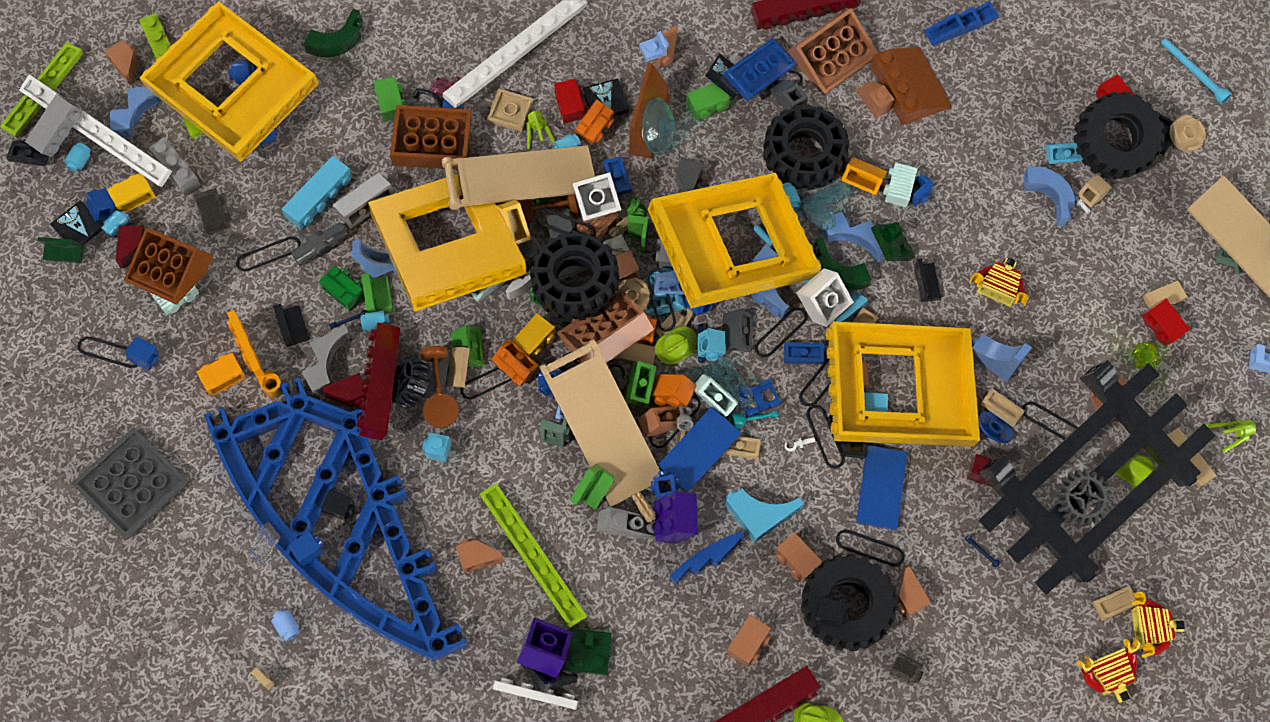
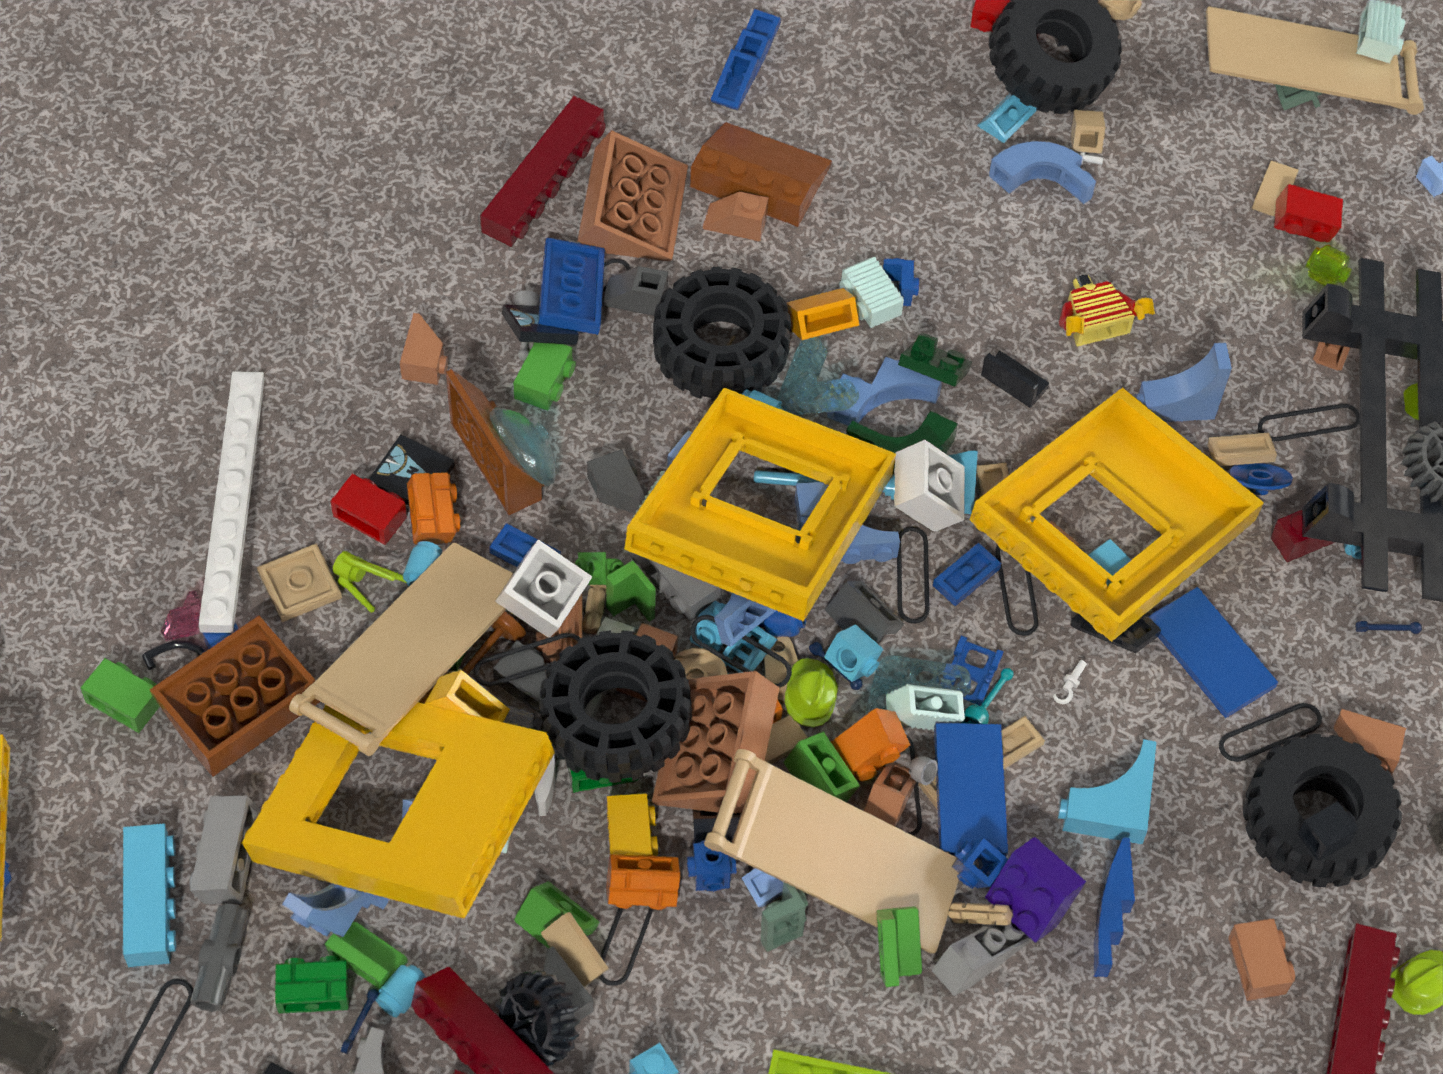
camera: 45 degrees left, 10 degrees down
dark orange piece [420,346,459,428] -> none
light blue bracket [639,31,669,62] -> none
nougat brick [775,532,823,582] -> none
black piece [806,405,844,469] -> none

